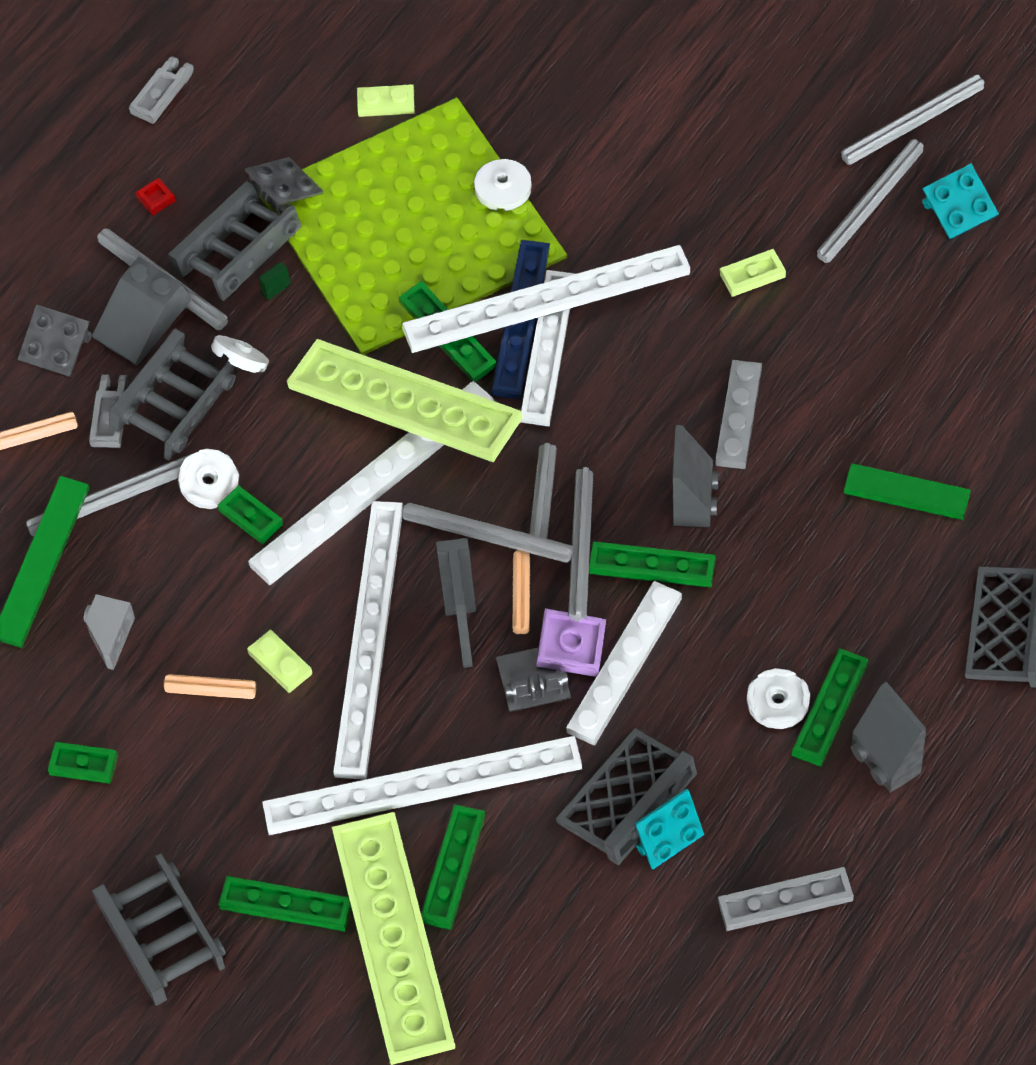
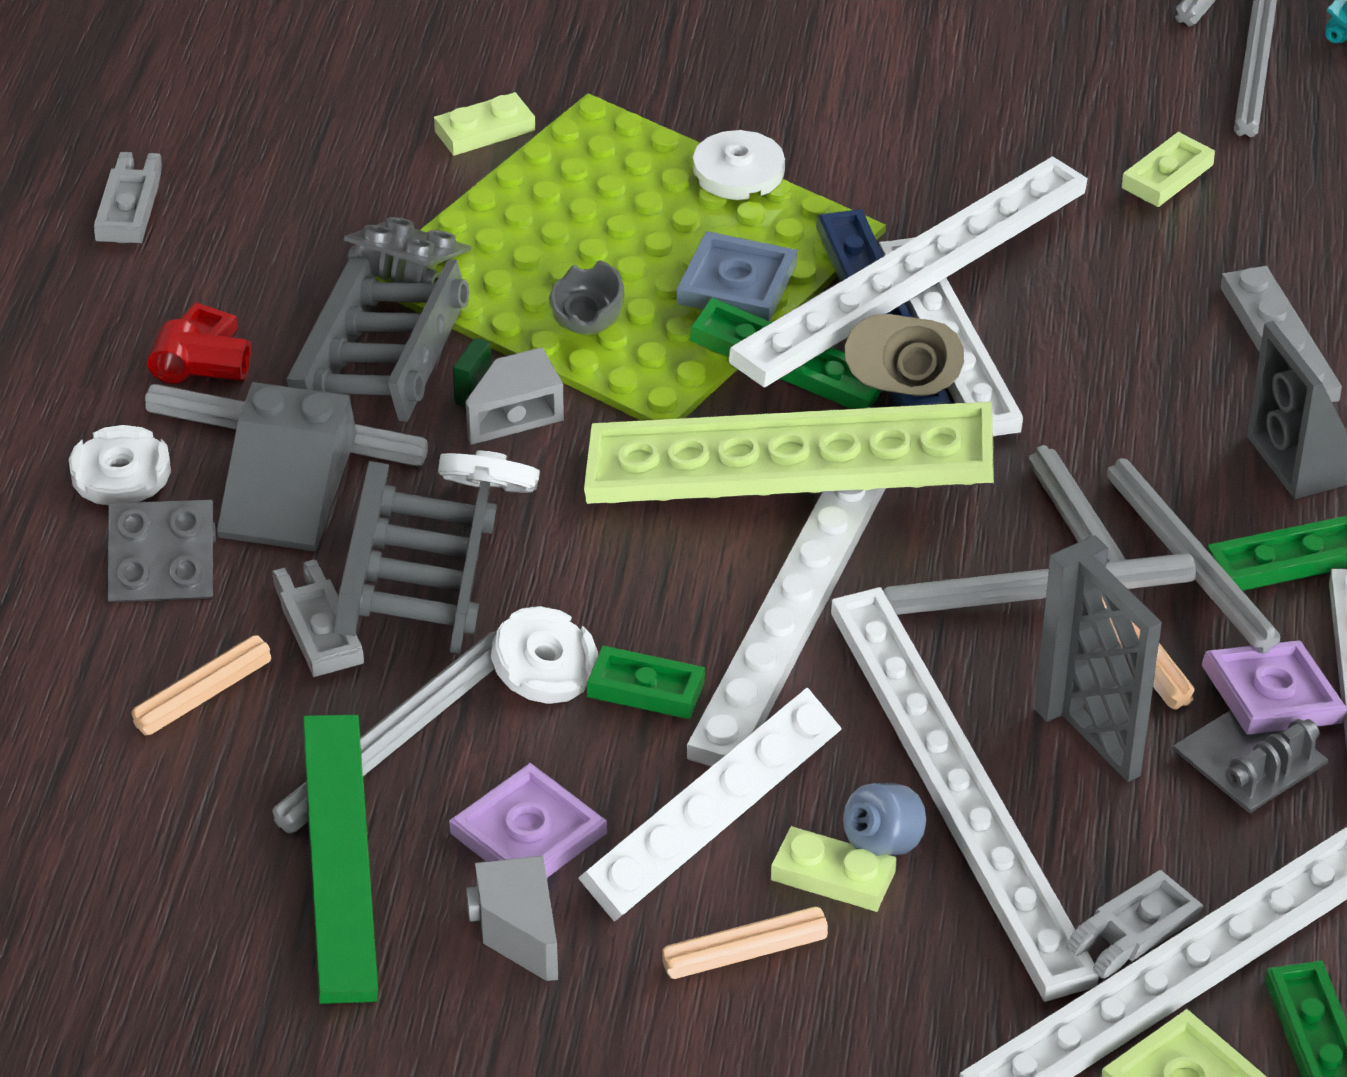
camera: 30 degrees left, 15 degrees down
none -> white plate [68,425,171,505]
none -> red piece [147,319,252,384]
none -> lavender tile [449,763,607,878]
none -> light grey slope [466,347,564,445]
none -> dark grey hair [549,260,624,334]
none -> white plate [578,687,842,922]
none -> sand blue plate [677,231,797,321]
none -> sand blue head [843,783,926,856]
none -> dark tan piece [845,314,964,396]
none -> light grey hinge [1066,870,1204,979]

